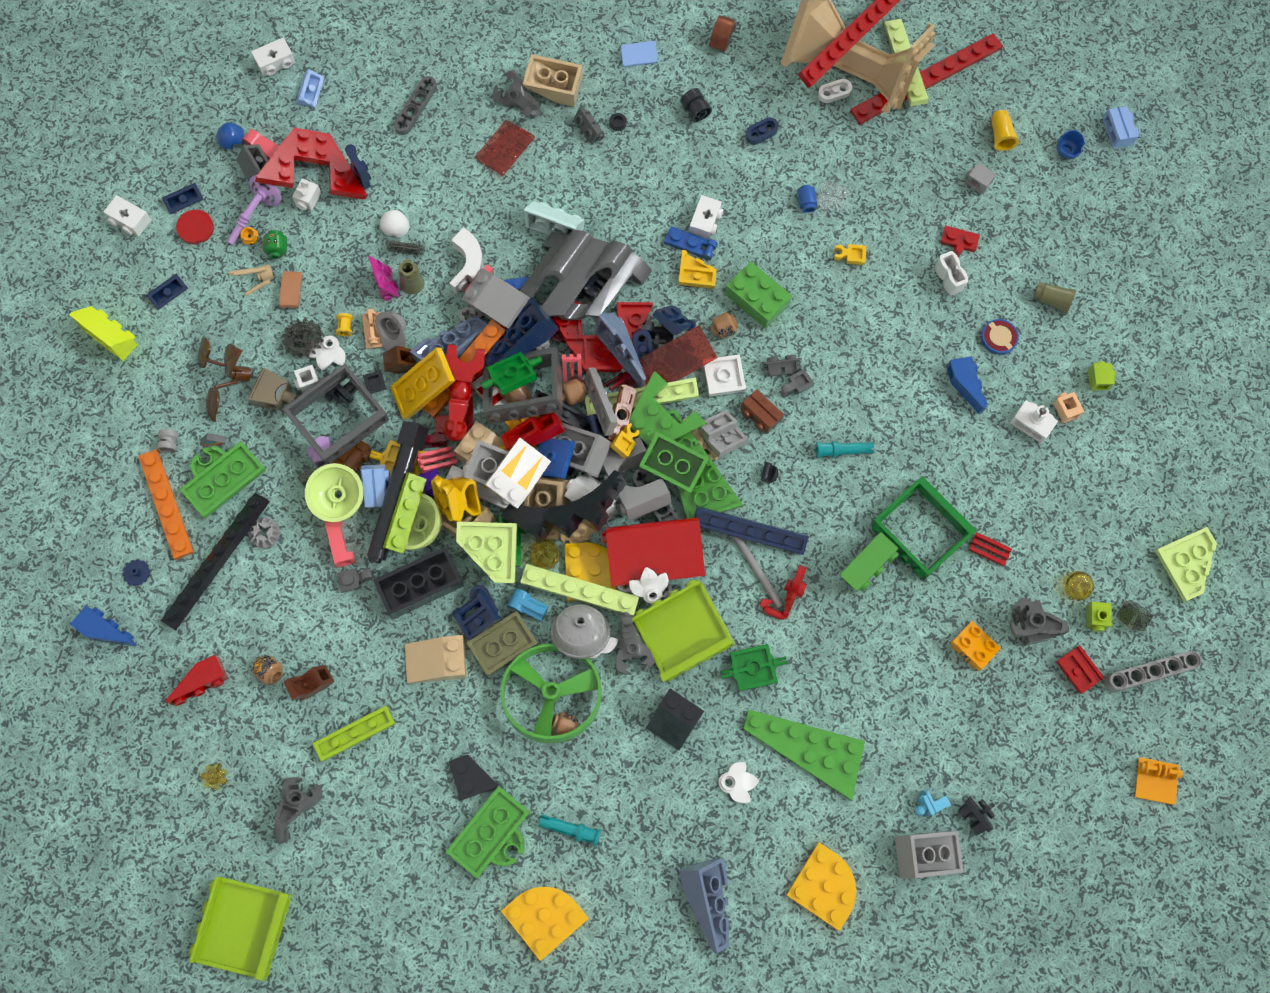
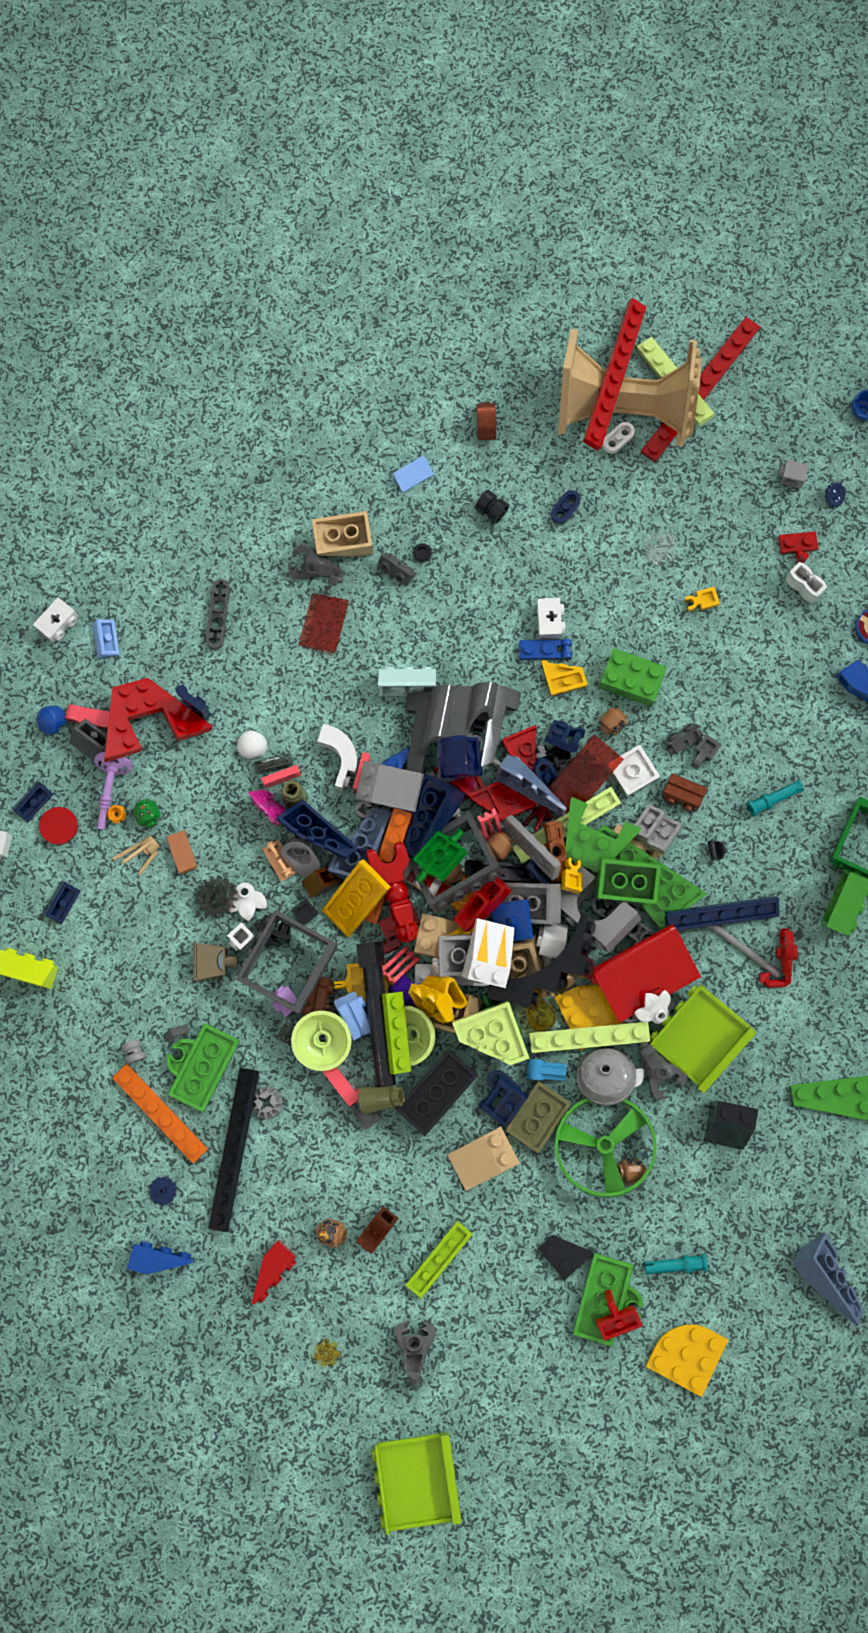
camera: 15 degrees left, 5 degrees up
reddish brown plant [198,337,251,422] -> none
white brick [292,179,321,211] -> none
yellow bush [336,313,353,336] -> none
white plate [718,762,759,803] -> none
green plate [720,644,787,692] -> none
blue brick [797,185,817,213] -> none
yellow plant [991,110,1019,151] -> none
none -> coral tile [262,765,302,788]
none -> dark blue wedge [276,800,359,859]
none -> olive plant [358,1086,405,1115]
none -> clear blue brick [437,735,482,778]
none -> red plate [596,1290,643,1341]
none -> dark blue piece [825,482,846,508]

